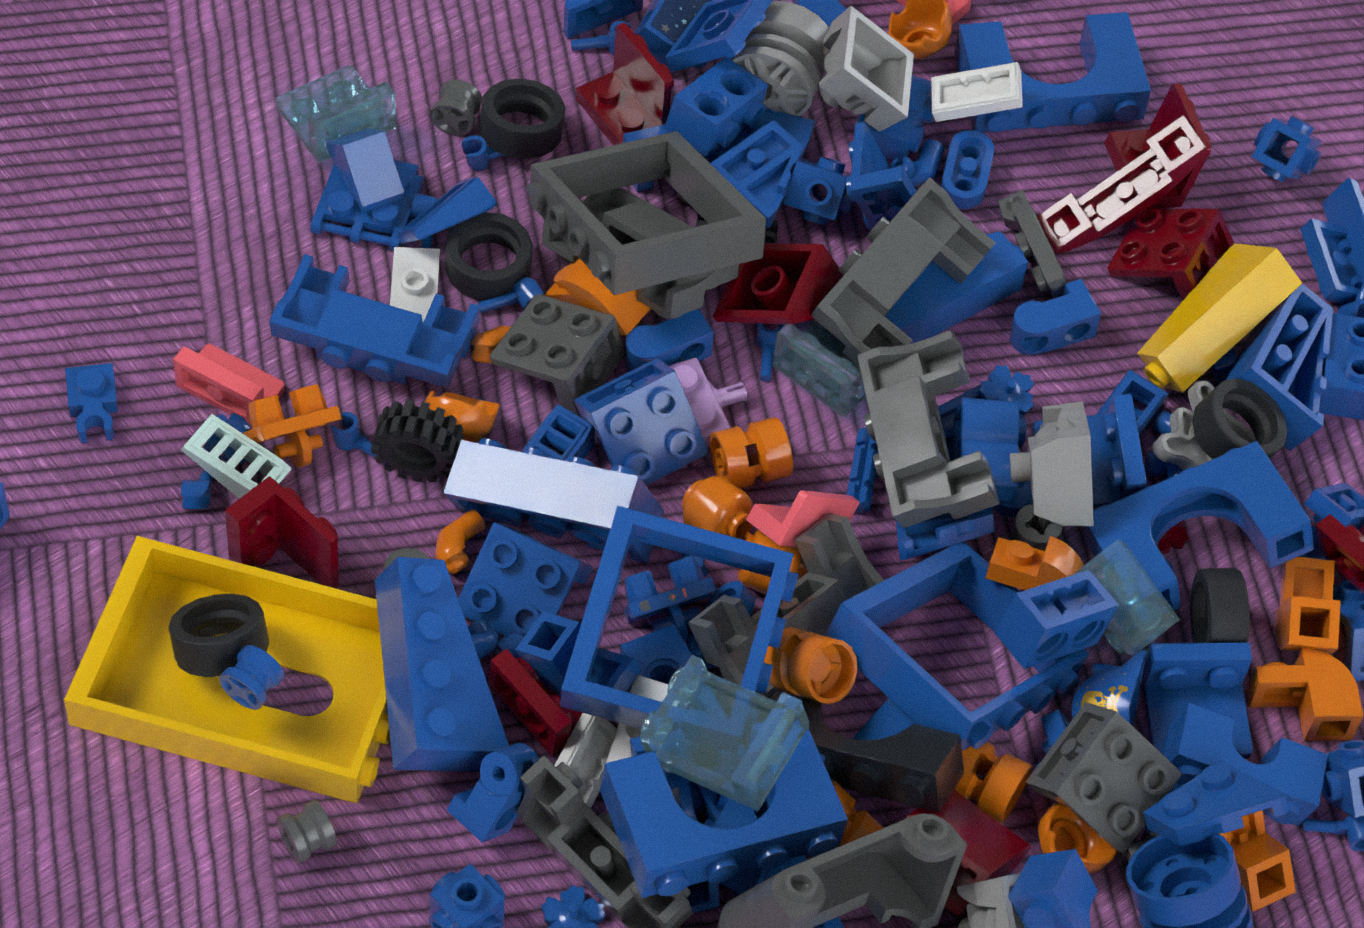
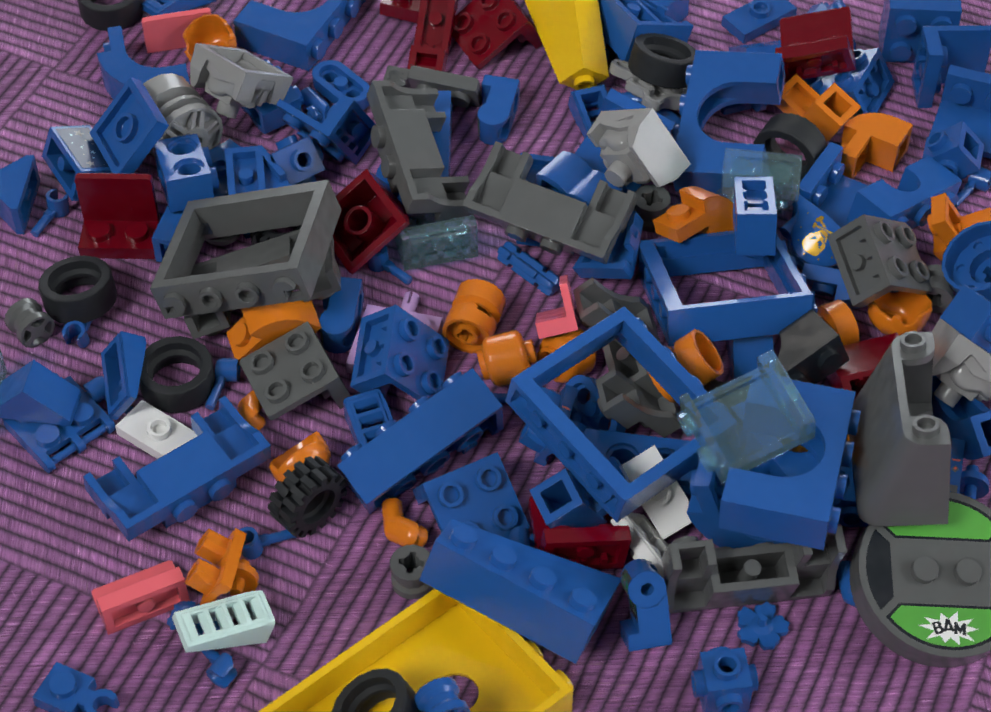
camera: 50 degrees left, 5 degrees down
dark red bracket [225,476,339,589] -> none
white plate [931,62,1023,122] -> none
blue plant [978,365,1034,415] -> none
blue wing [1143,760,1290,847] -> none

